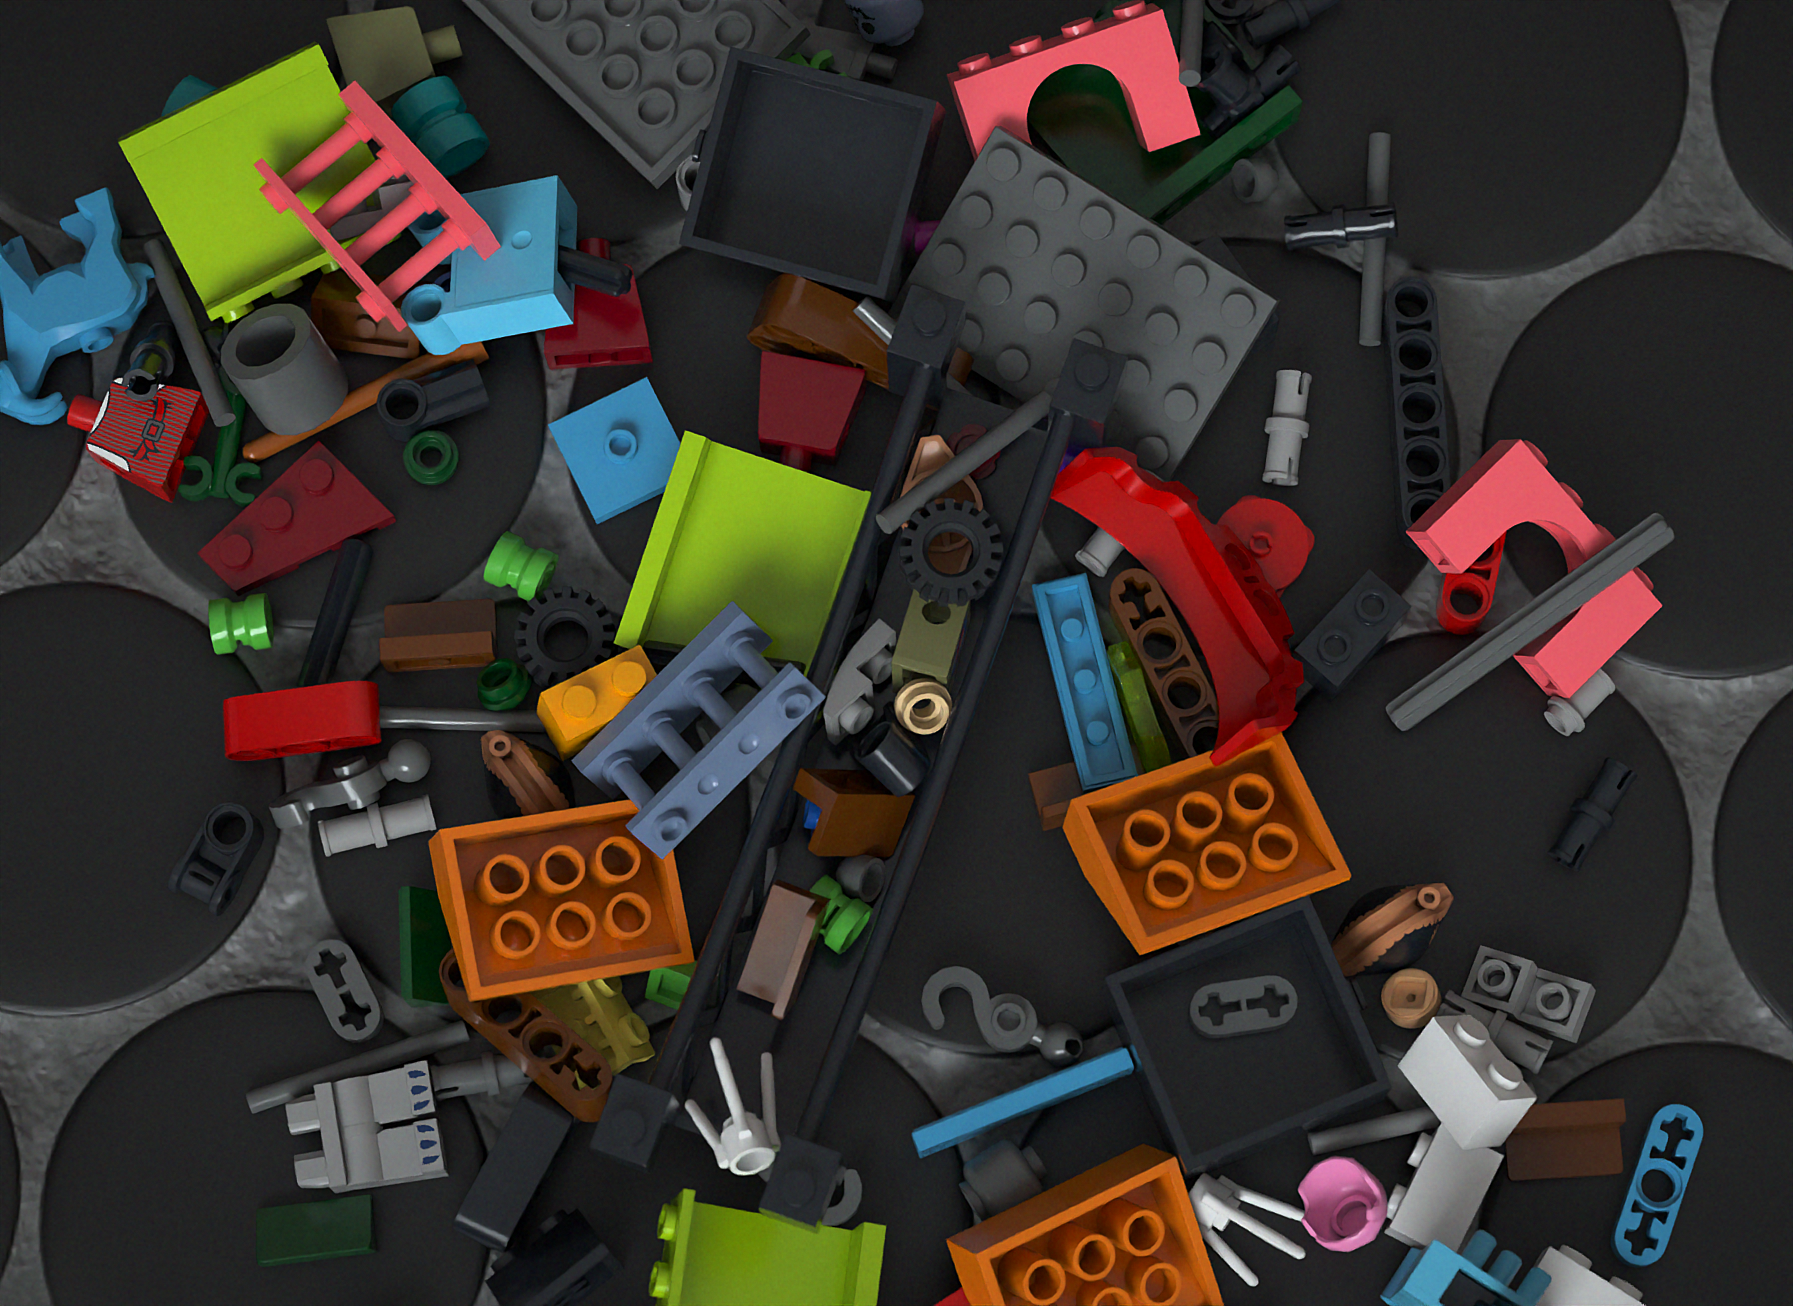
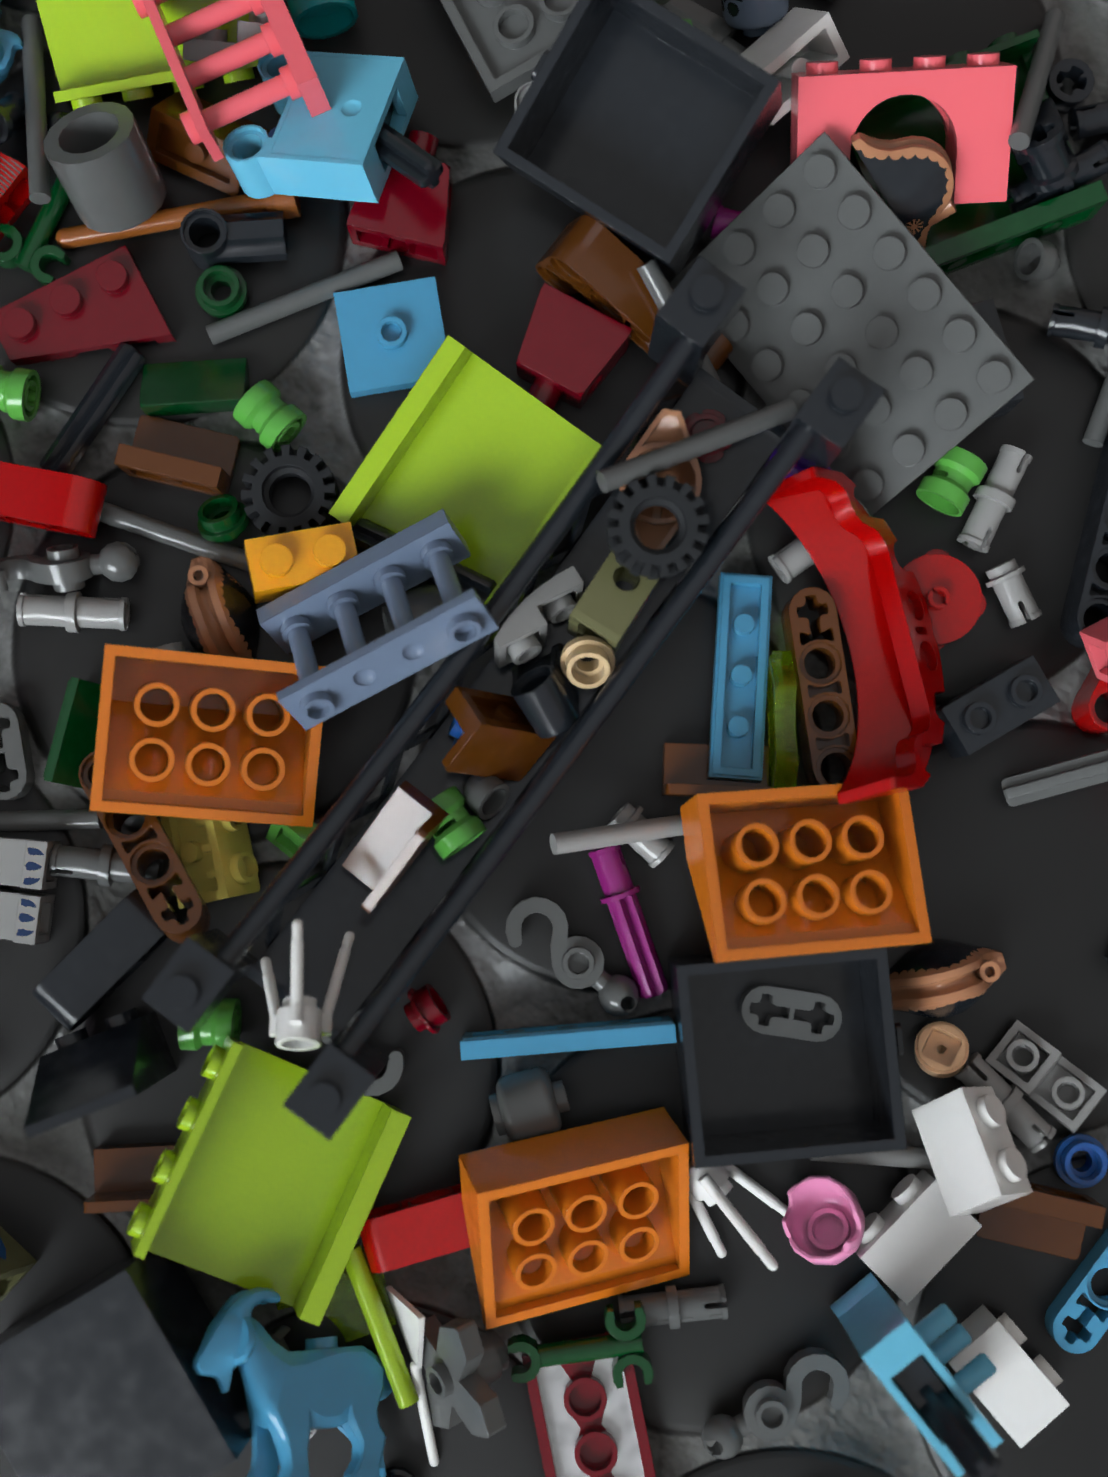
camera: 10 degrees right, 10 degrees up
none -> dark green slope [140,358,249,417]
none -> bright green wheel [177,998,242,1051]
none -> dark grey bar [205,250,404,345]
none -> dark red plate [403,983,451,1034]
none -> light grey bar [550,814,683,855]
none -> magenta axle [588,845,668,999]
none -> light grey pin [607,802,675,868]
none -> white brick [740,7,850,125]
none -> hat [851,133,957,248]
none -> bright green wheel [916,446,988,517]
none -> light grey pin [985,558,1043,628]
none -> blue plate [1053,1133,1108,1188]

